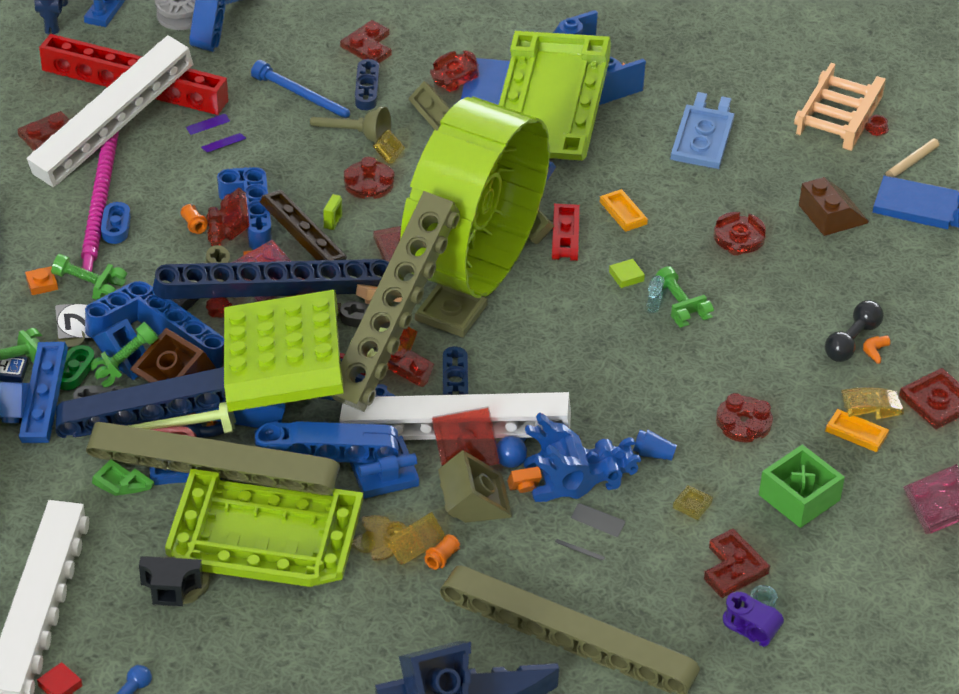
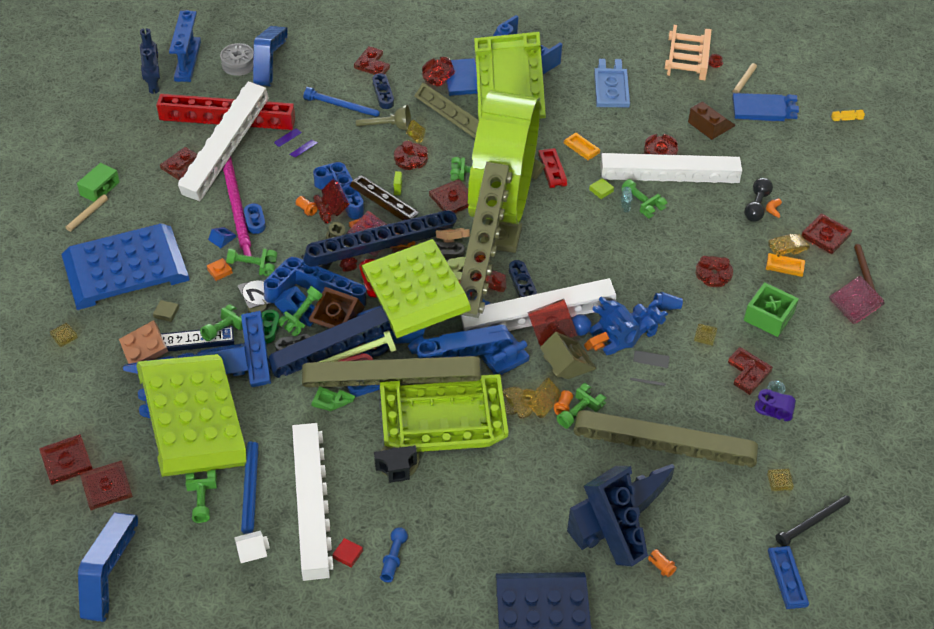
camera: 15 degrees left, 5 degrees up
none -> blue slope [208,227,236,248]
none -> bright green bar [557,383,607,429]
none -> white brick [600,153,742,183]

